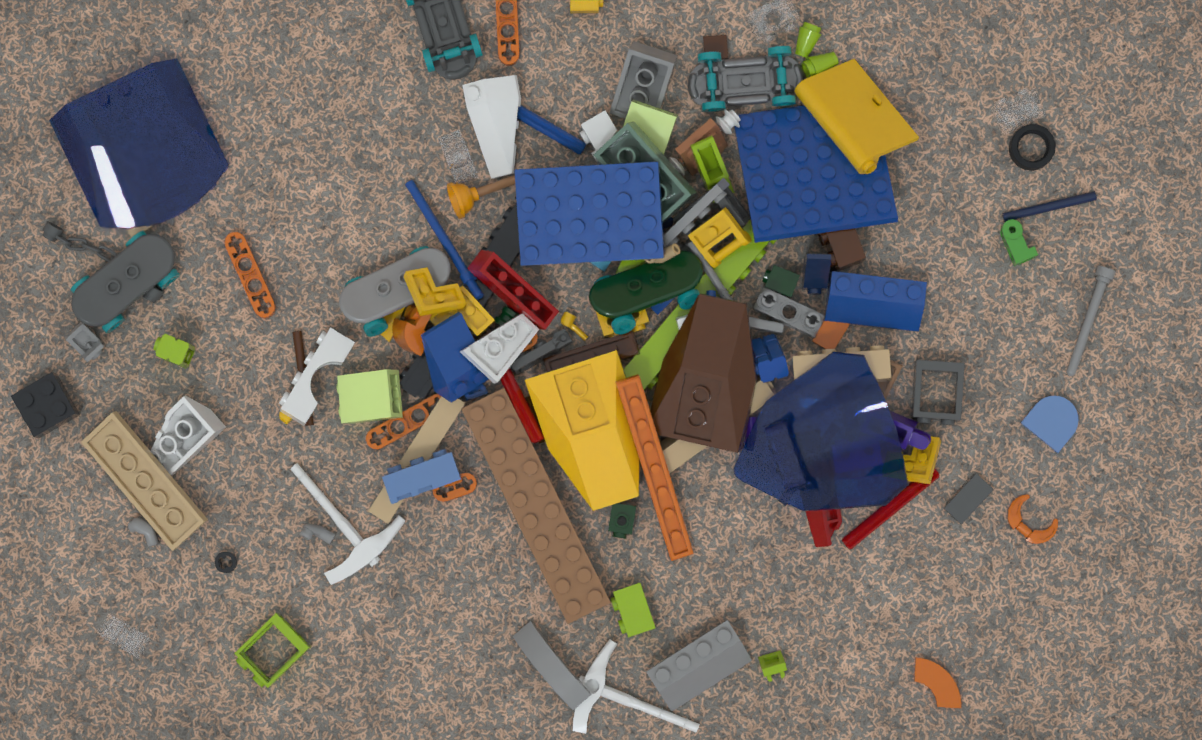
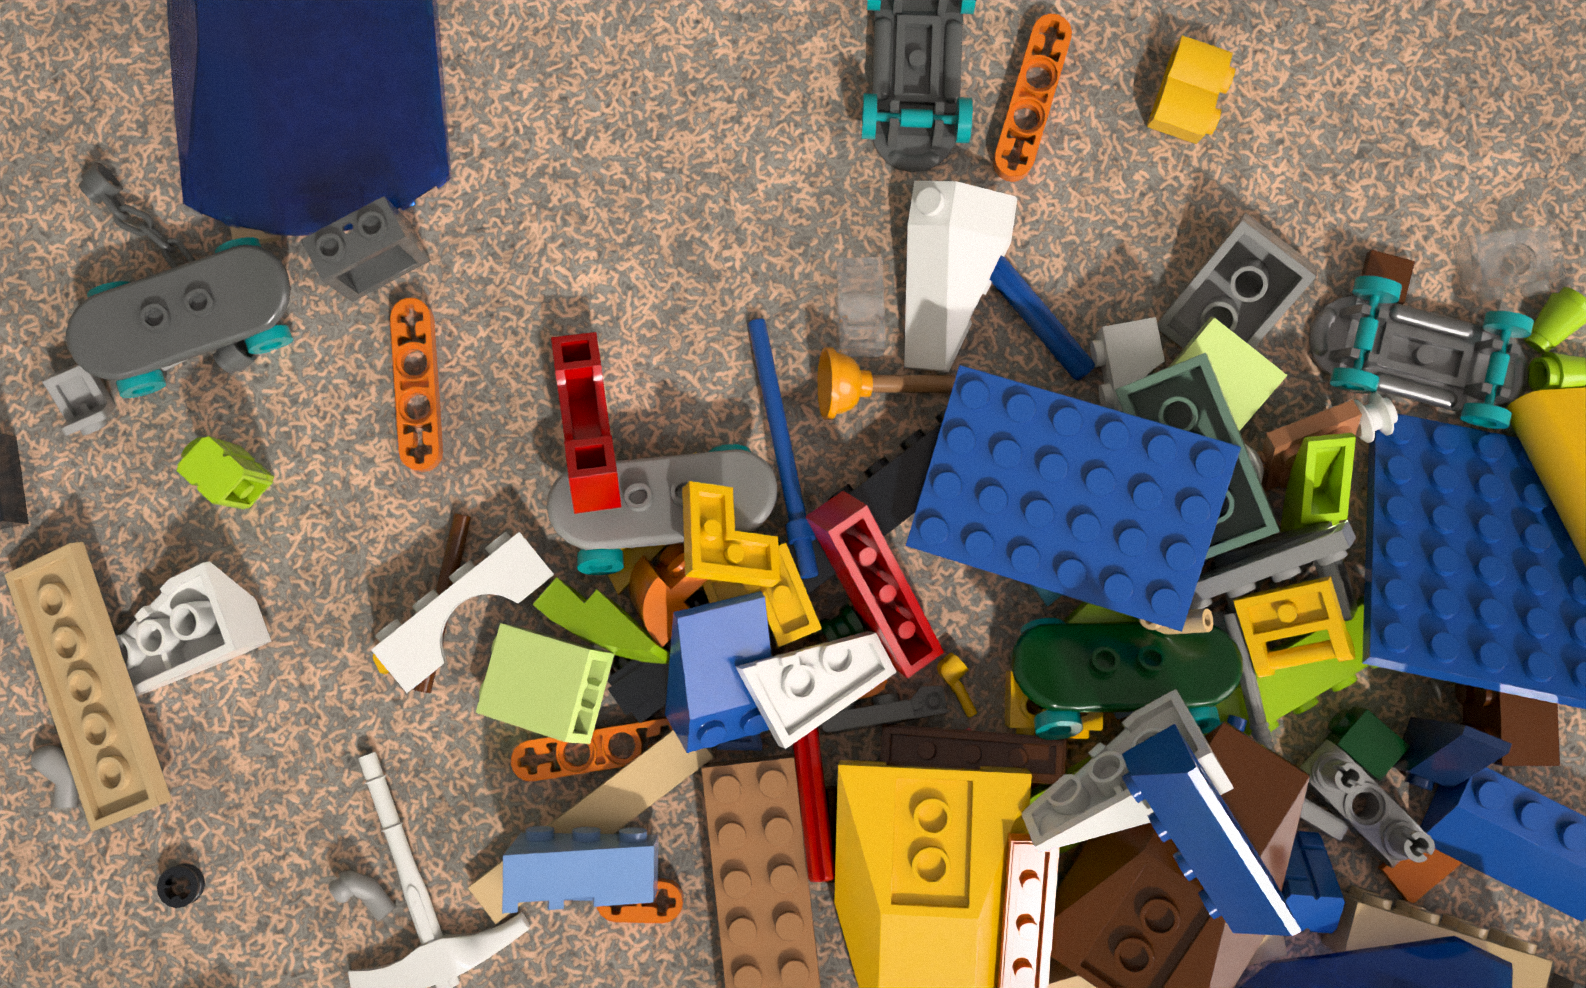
camera: 20 degrees right, 0 degrees up
none -> dark grey window [301,196,431,302]
none -> lime slope [533,577,670,664]
none -> red arch [551,332,621,514]
none -> white wedge [1021,689,1233,853]
none -> blue slope [1122,724,1301,936]

